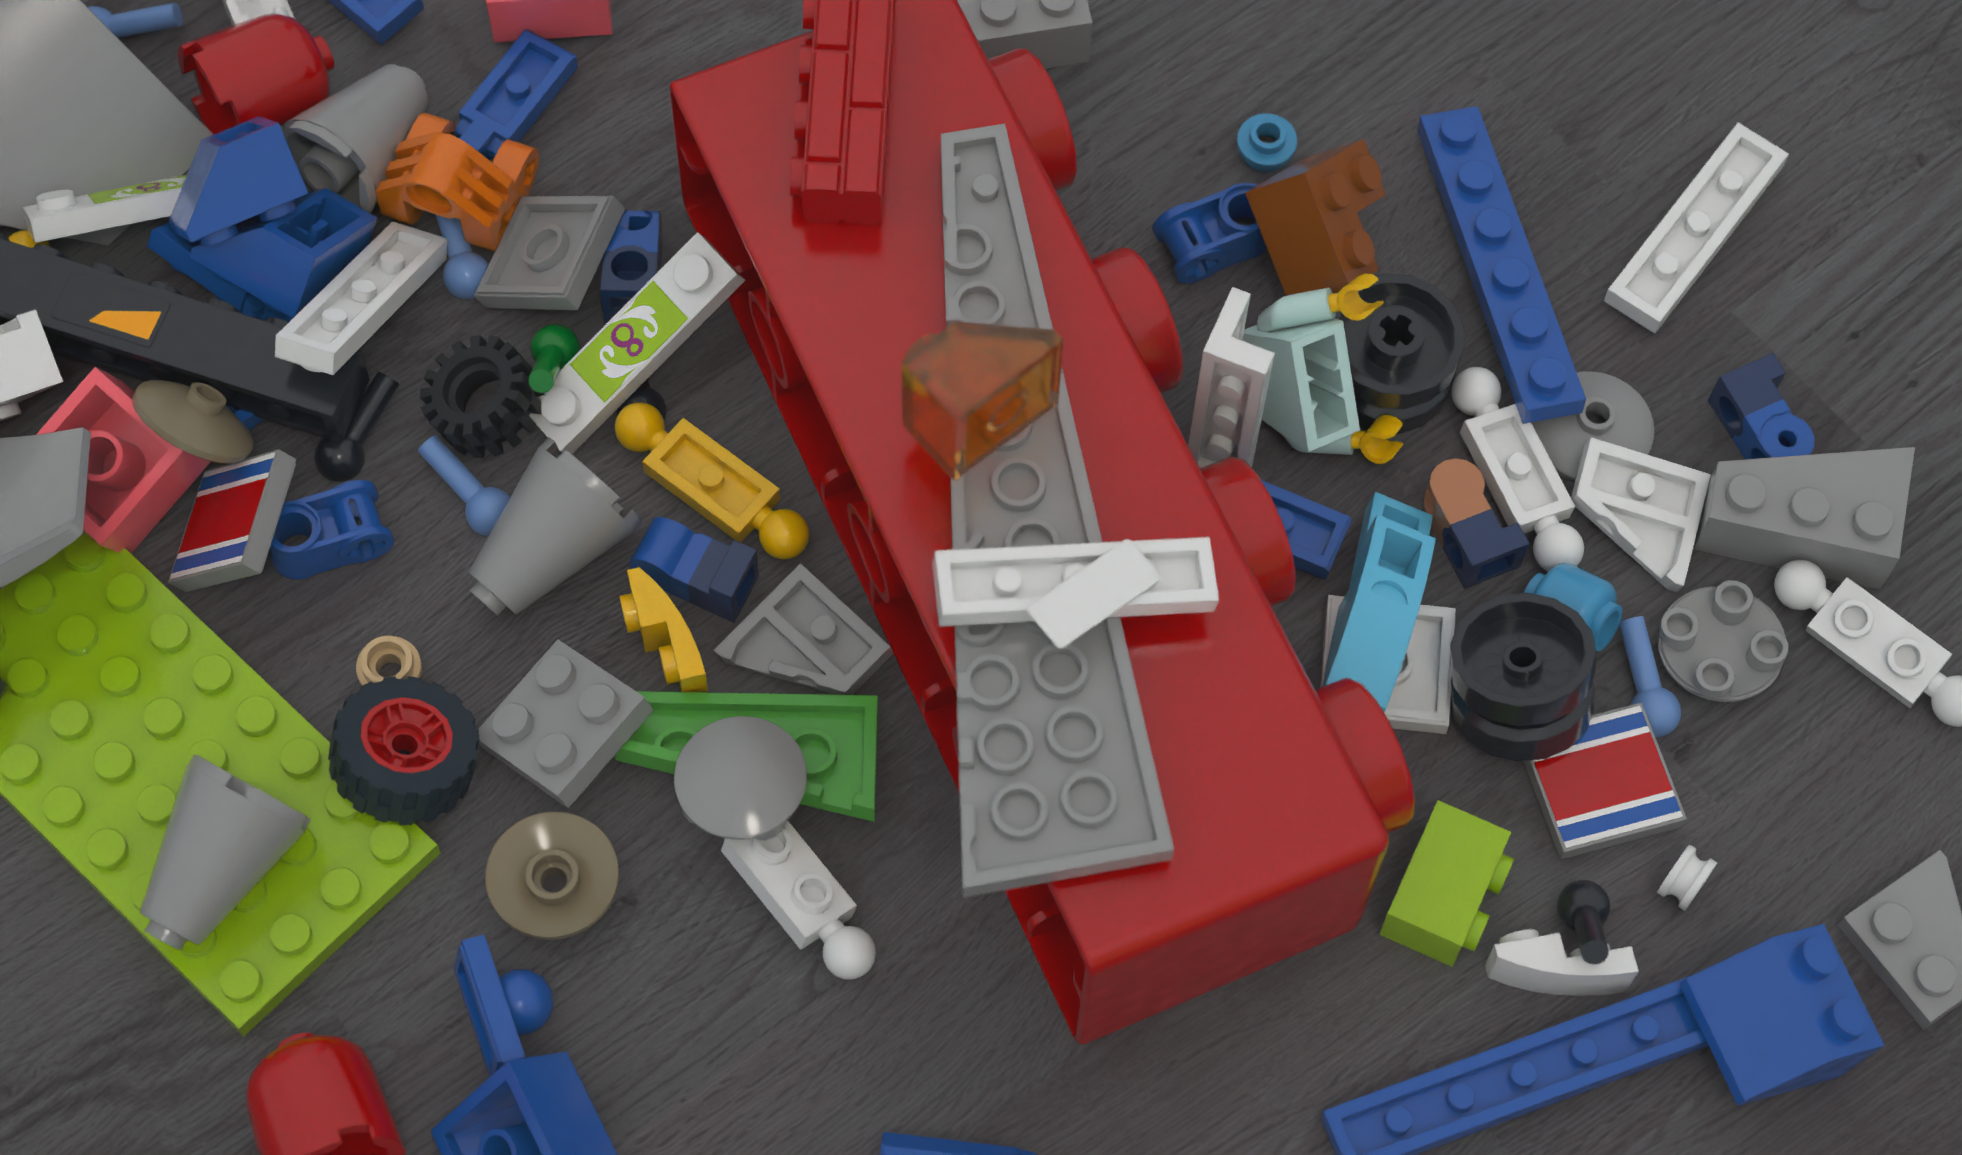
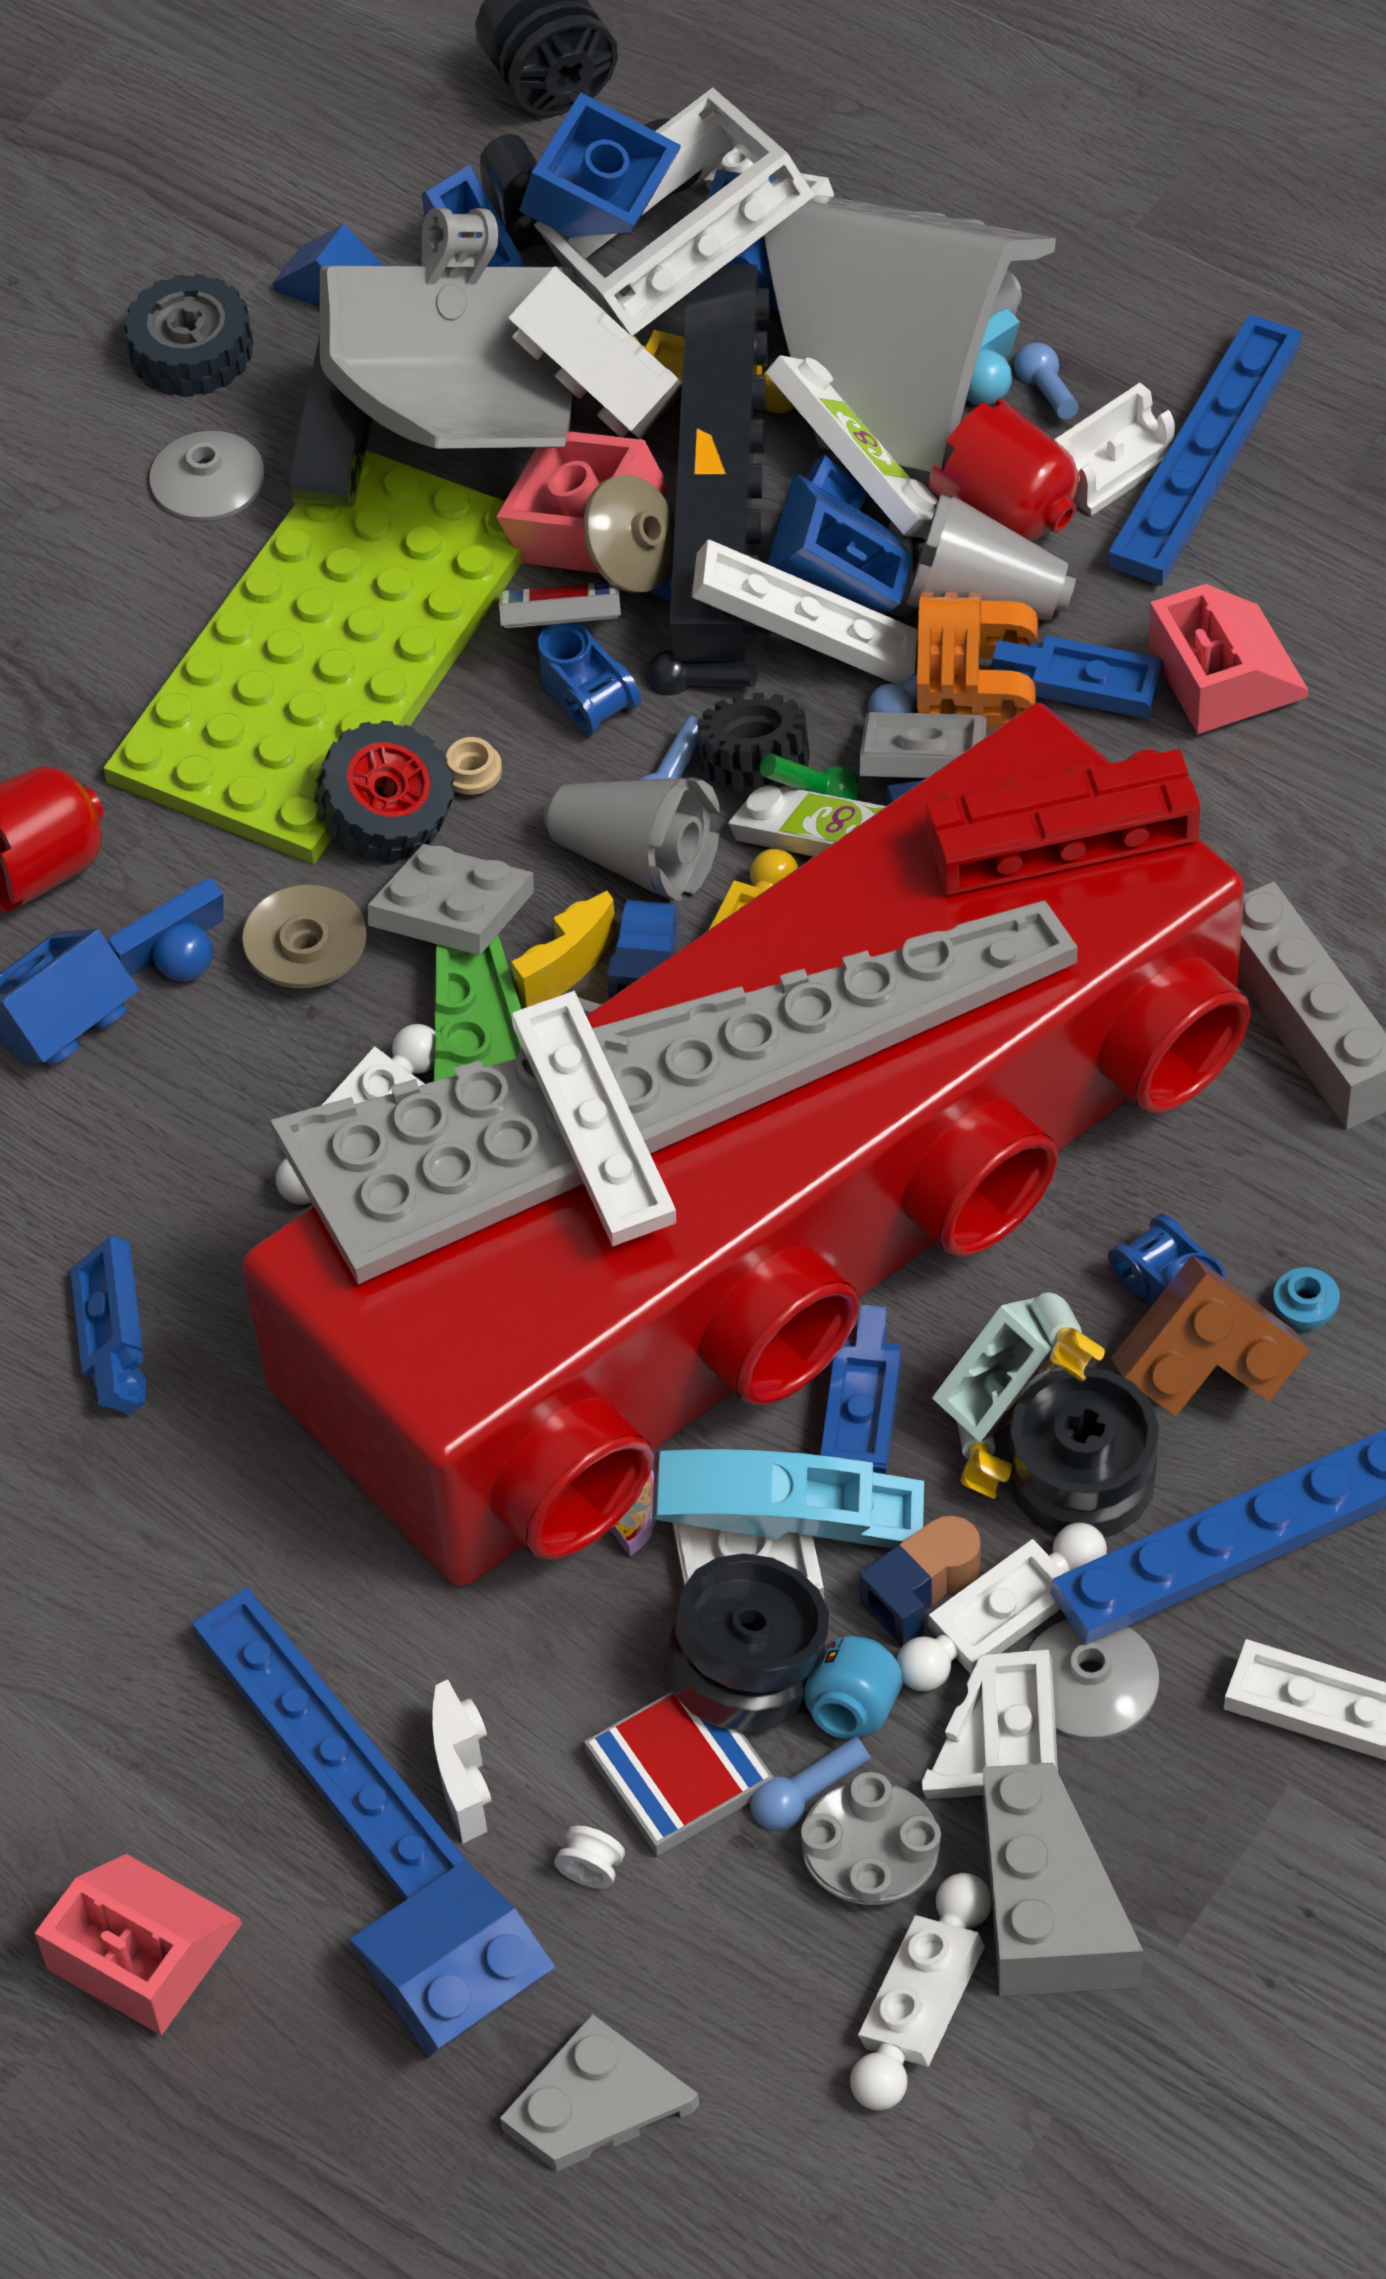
camera: 80 degrees right, 10 degrees down
light grey cone [140,754,311,950] -> none
blue slope [169,116,309,247] -> none
light grey dish [674,716,807,840] -> none
clear orange slope [902,322,1064,481] -> none
white sticker [1026,539,1161,648] -> none
white fence [1188,287,1275,468] -> none
lime brick [1379,800,1514,967] -> none
black bar [1557,880,1610,964] -> none
leg [1708,353,1815,460] -> none

